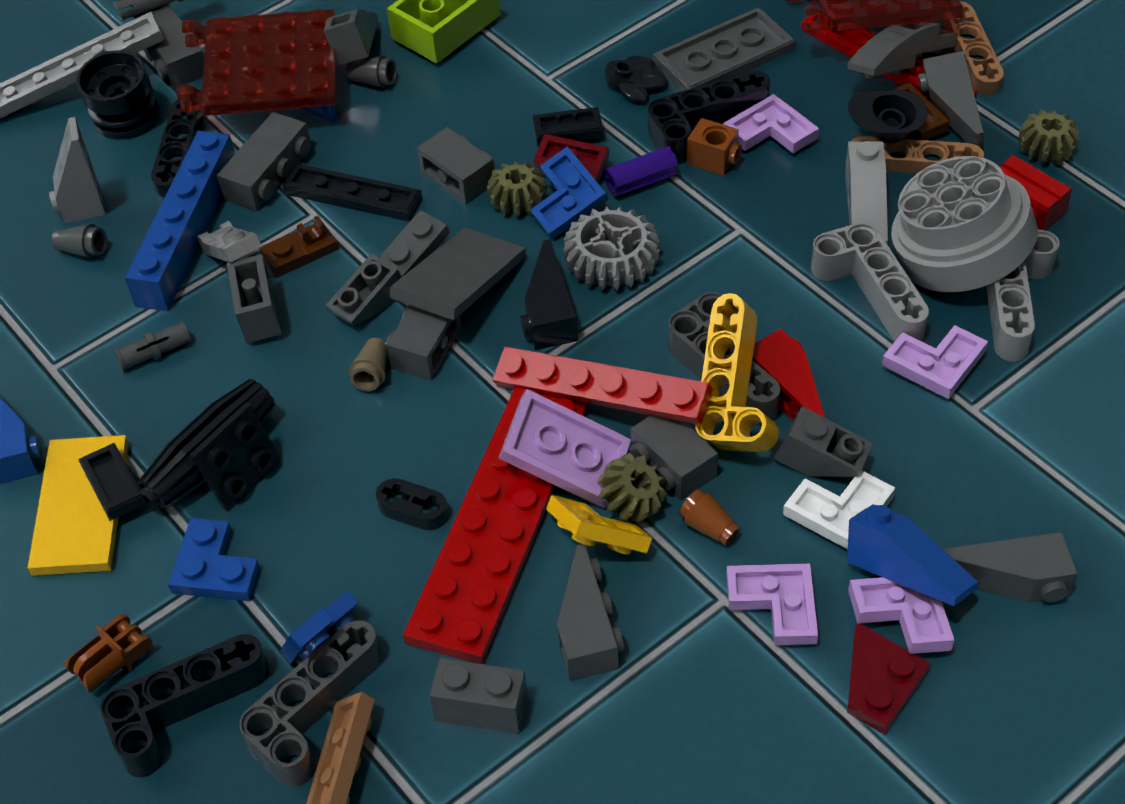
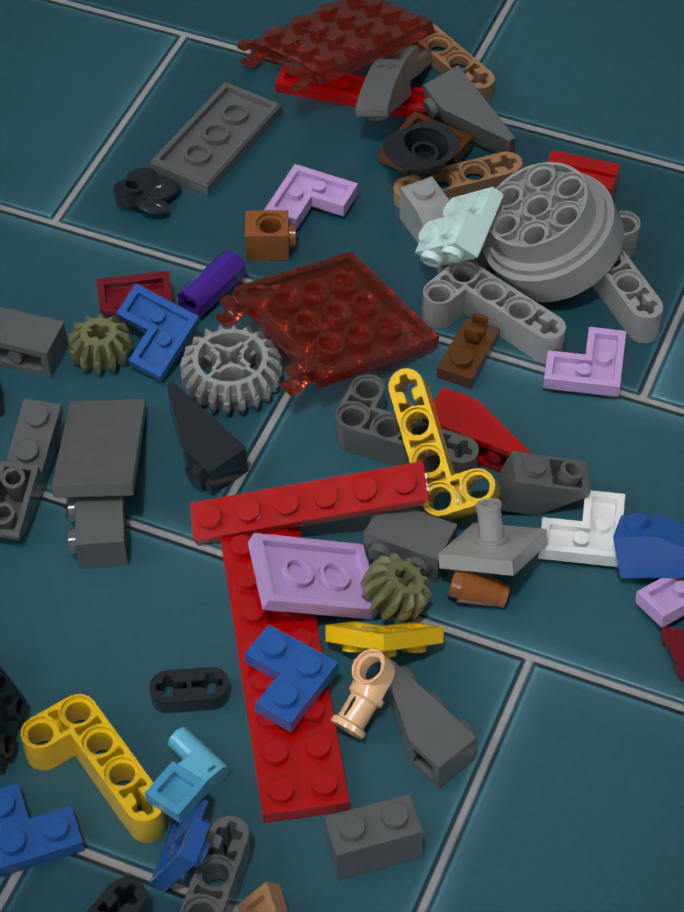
camera: 30 degrees left, 0 degrees up
dark tan cone [348,338,387,391] -> none
black plate [533,107,604,146] -> none
black beam [648,71,770,164] -> none
lavender plate [726,563,818,645] -> none
olive gear [1018,109,1080,166] -> none
none -> yellow beam [21,694,168,843]
none -> dark azure tile [144,761,209,823]
none -> medium azure piece [168,727,230,796]
none -> clear red plate [216,251,440,396]
none -> blue plate [245,624,339,733]
none -> light nougat connector [330,649,395,740]
none -> light aqua plate [415,187,504,268]
none -> reddish brown plate [437,312,500,389]
none -> light grey tile [438,498,548,576]

